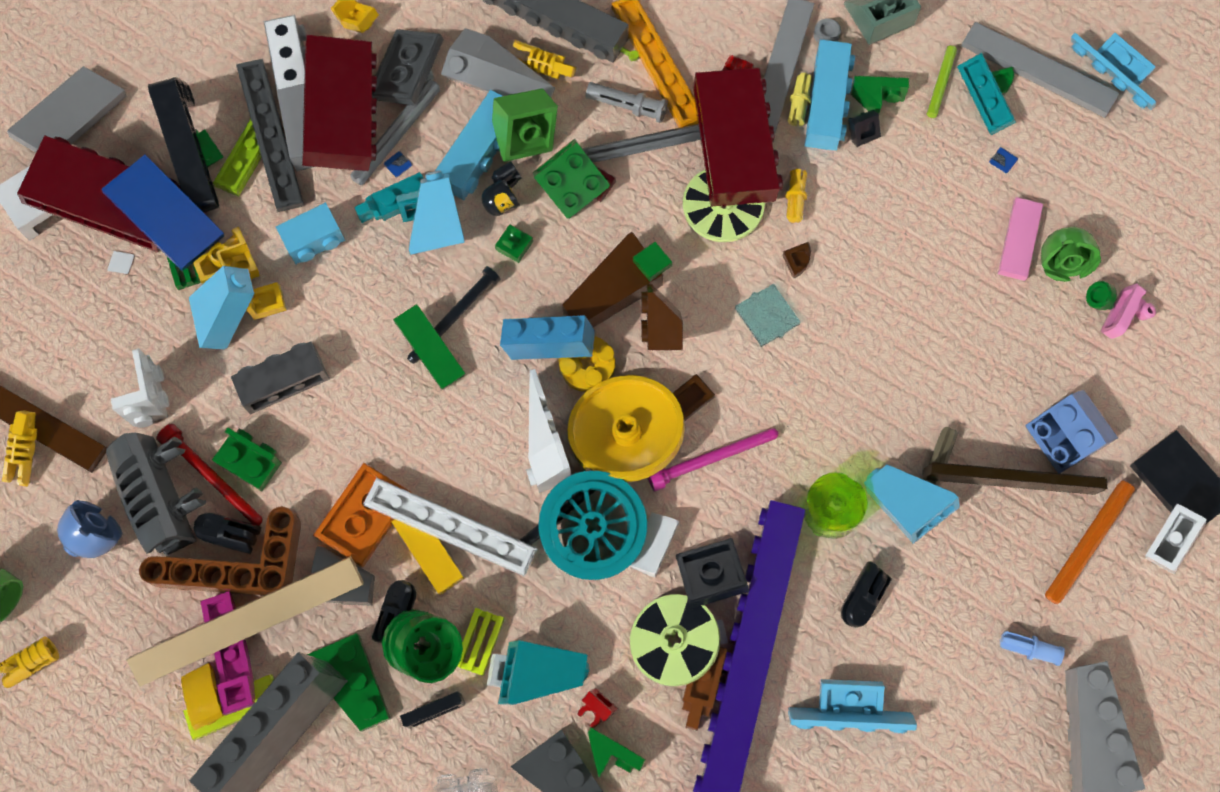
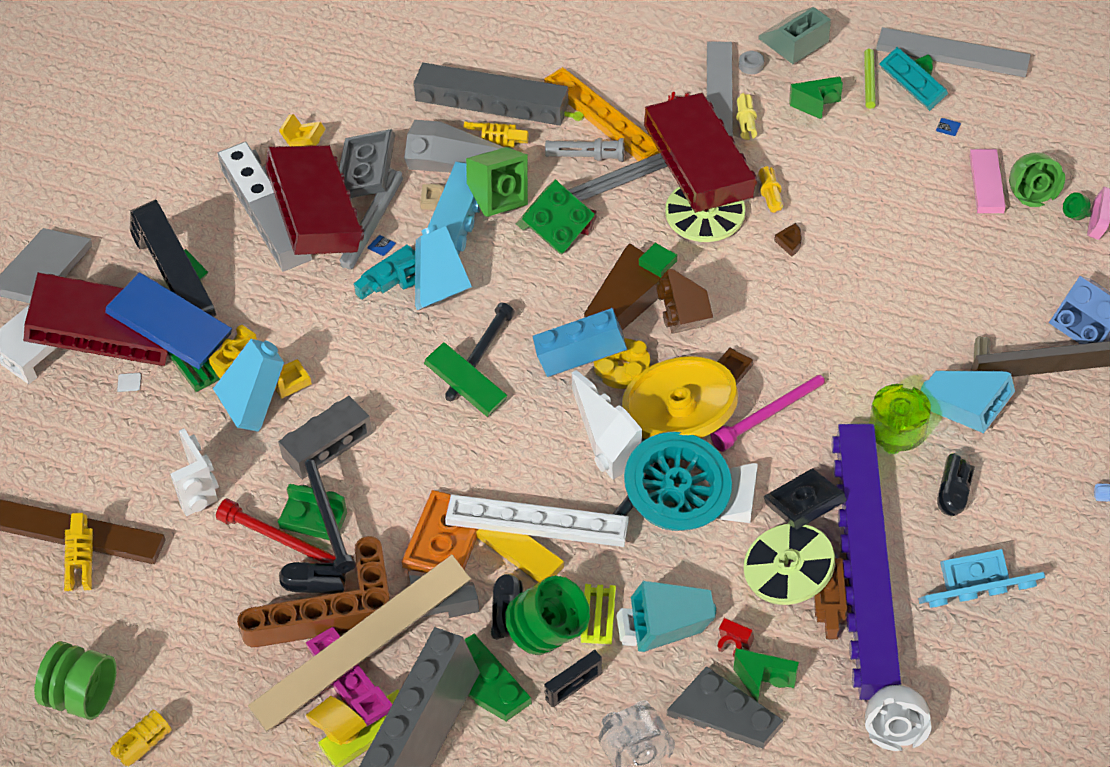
camera: 15 degrees left, 20 degrees down
medium blue cylinder [57,500,122,558] -> none
dark grey piece [106,432,206,556] -> none
lime tile [213,119,262,197] -> none
dark grey tile [236,59,304,212] -> none
medium azure brick [276,202,345,264] -> none
black piece [481,161,522,216] -> none
green tile [495,224,533,263] -> none
clear light blue piece [735,284,801,347] -> none
medium azure brick [804,40,855,151] -> none
black tile [848,110,881,147] -> none
medium azure bracket [1071,33,1156,110] -> none
none -> black bar [304,459,356,574]
none -> tan tile [421,184,445,210]

